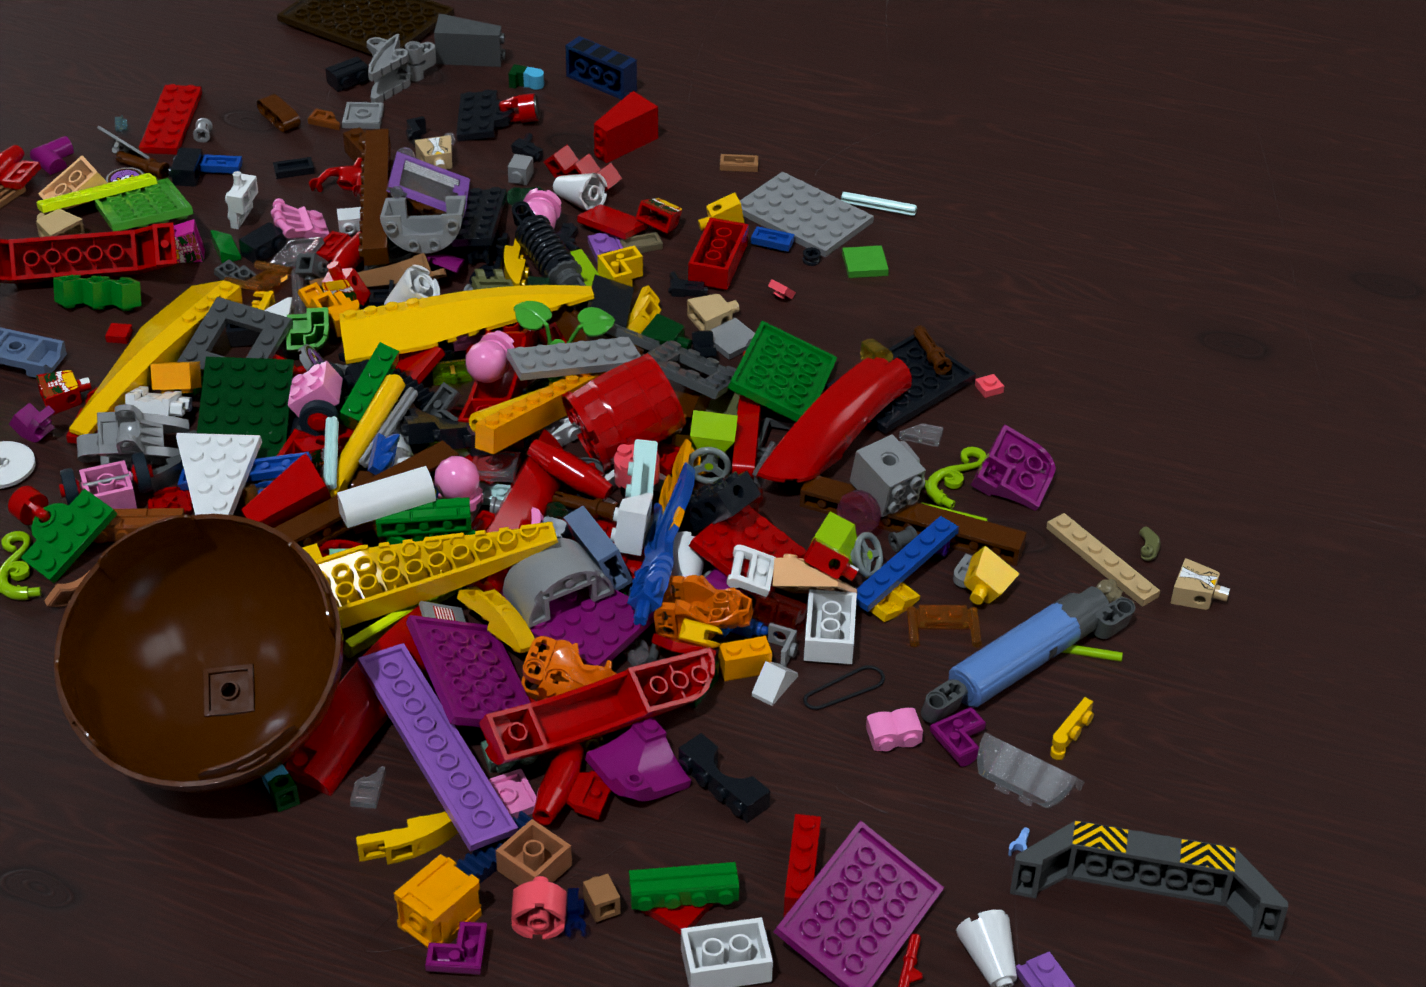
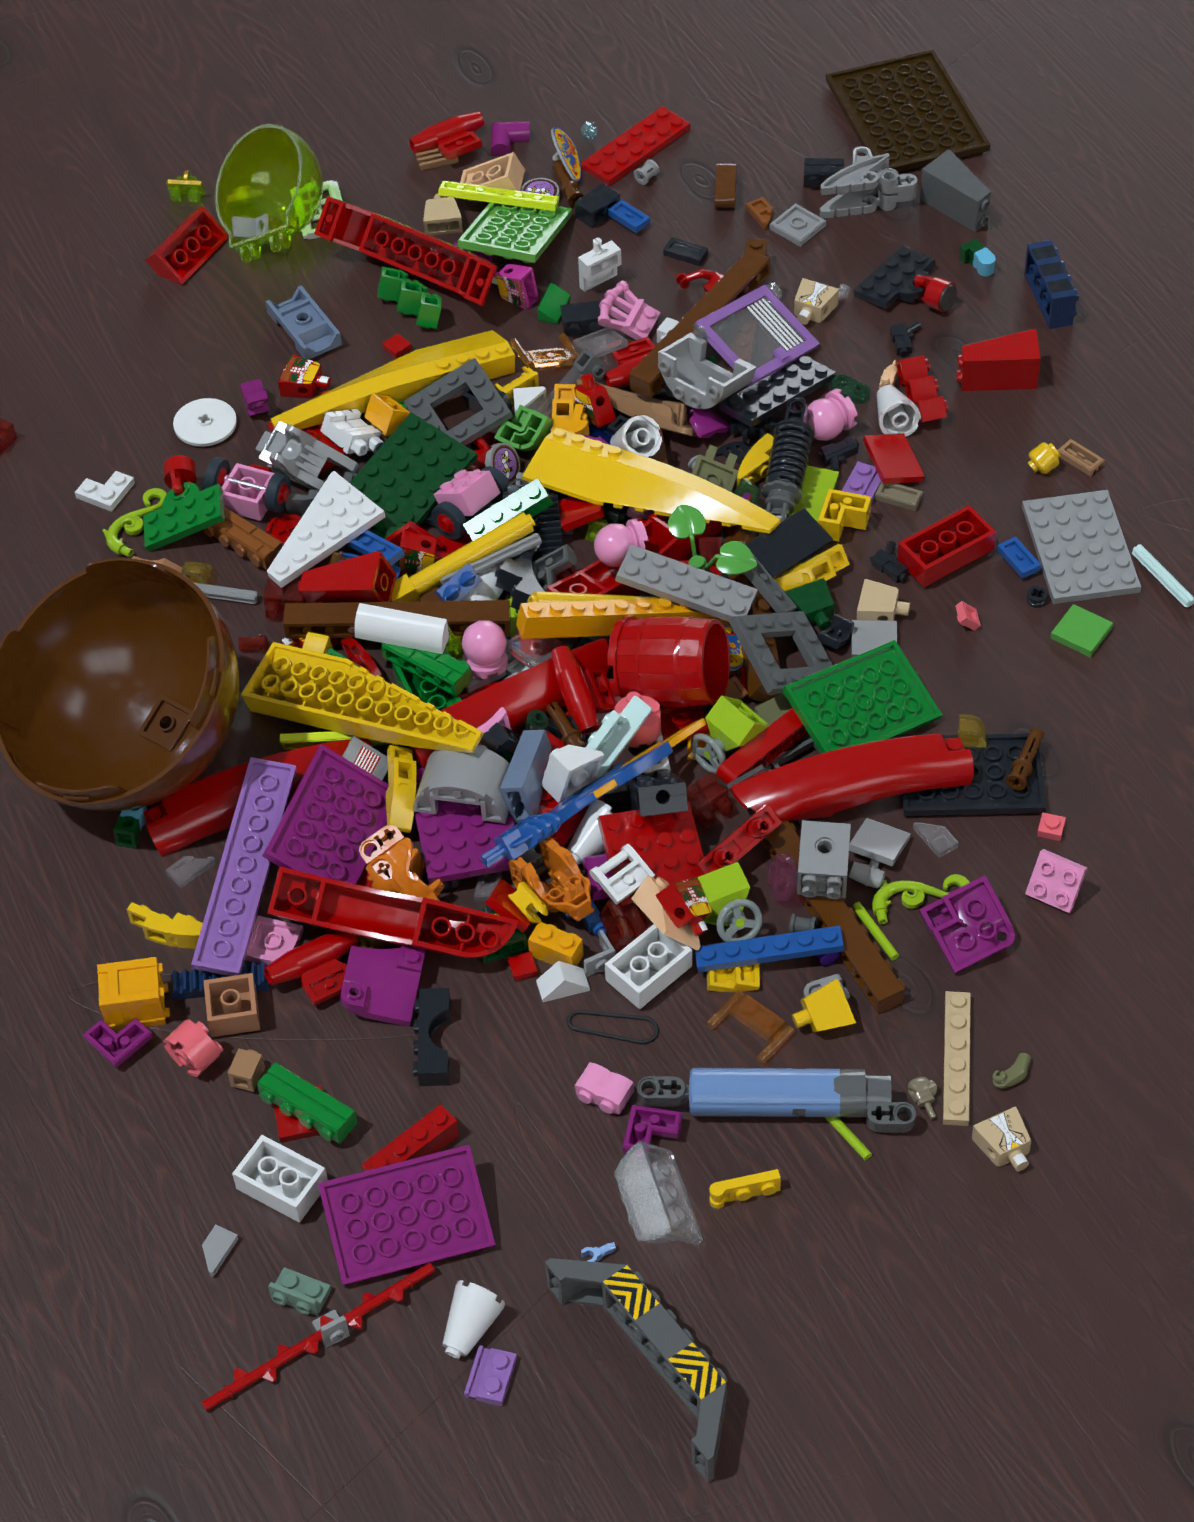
camera: 45 degrees right, 10 degrees up
dark grey slope [214,260,259,289] -> none
light aqua axle [323,416,339,491] -> none
black bracket [406,116,426,147] -> none
light grey brick [508,154,534,186] -> none
clear blue plate [565,888,586,937] -> none
red torso [635,198,682,233] -> none
yellow torso [698,193,744,231] -> none
none -> red tile [507,951,538,982]
none -> red plate [695,804,782,875]
none -> light nougat piece [879,360,898,389]
none -> bright pink plate [1025,849,1087,913]
none -> yellow head [1028,442,1061,474]

